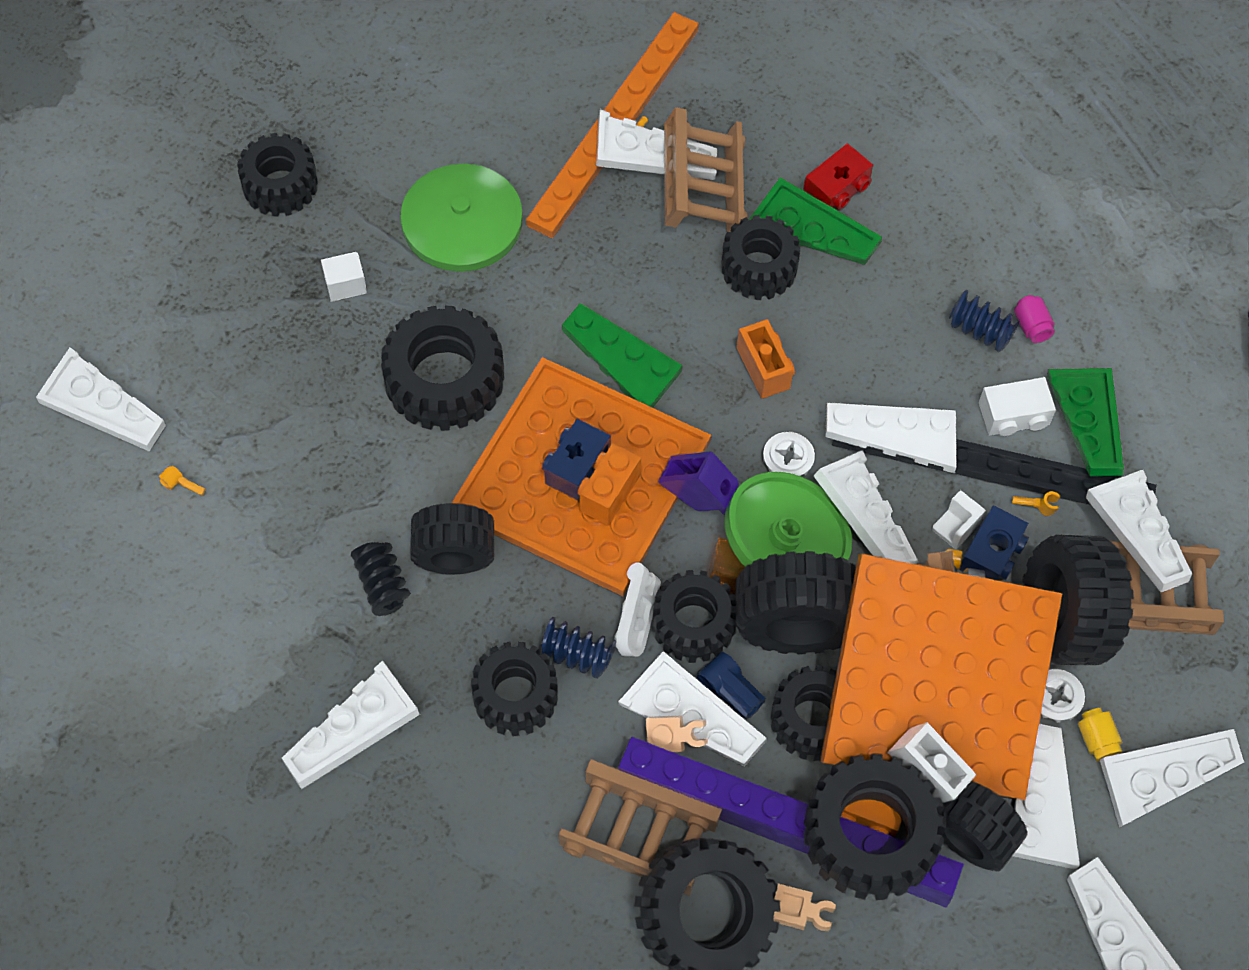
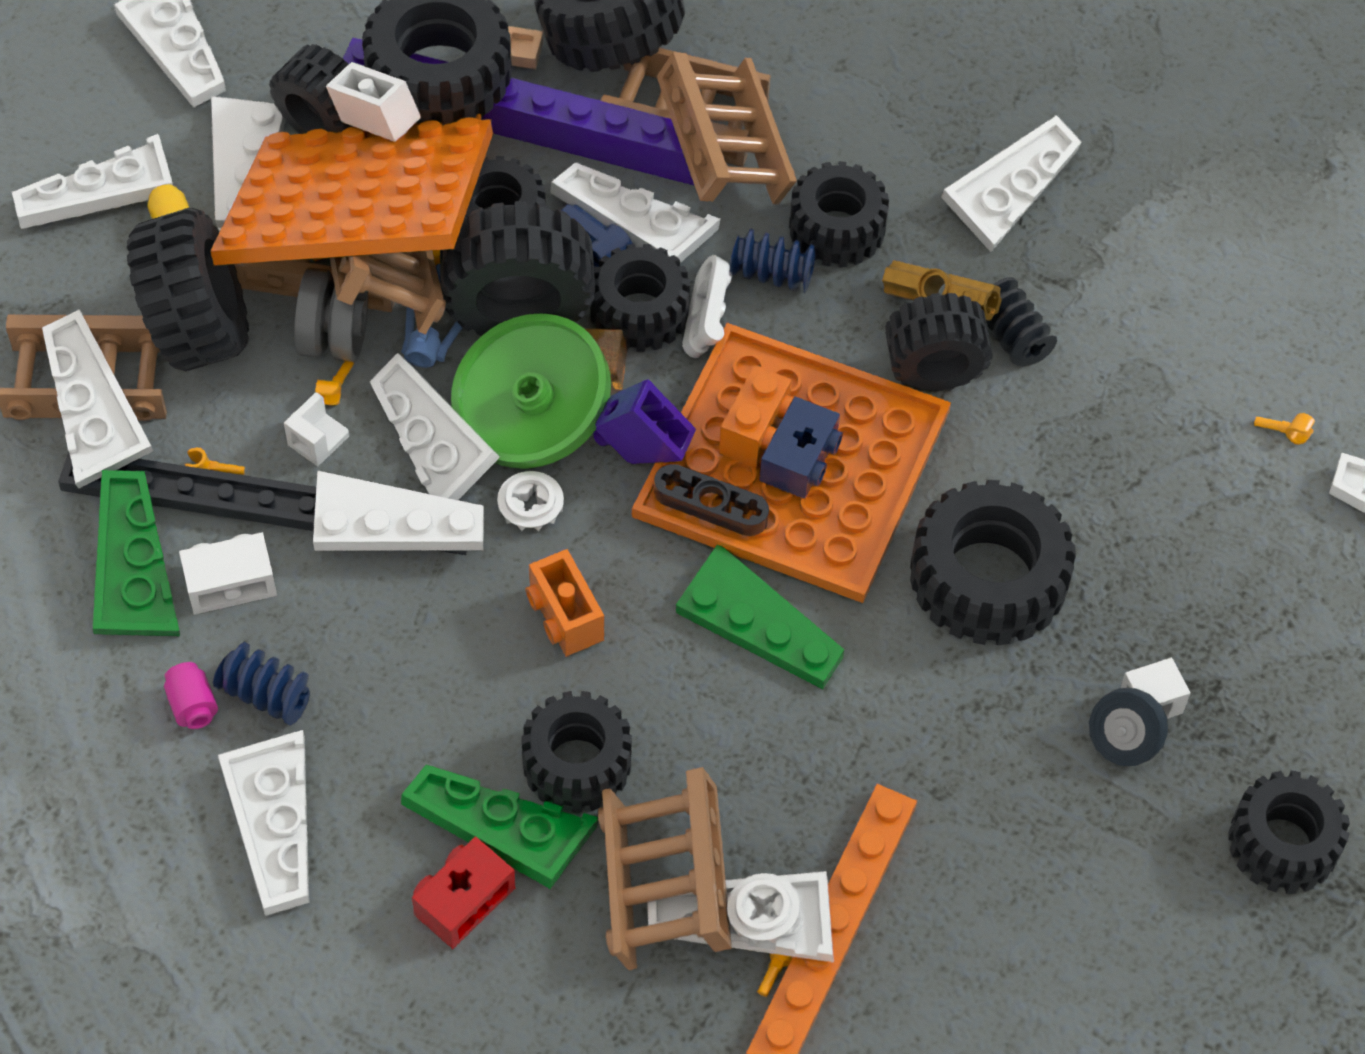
camera: 175 degrees right, 5 degrees down
bright green dish [401,164,522,272] -> none
light nougat plate [646,716,708,752] -> none
dark blue brick [959,505,1029,581] -> none
none -> white wing [218,730,309,916]
none -> black beam [654,464,769,536]
none -> medium nougat fence [657,52,797,204]
none -> white gear [727,873,800,944]
none -> pearl gold piece [882,260,1002,321]
none -> black wheel [1089,688,1168,766]

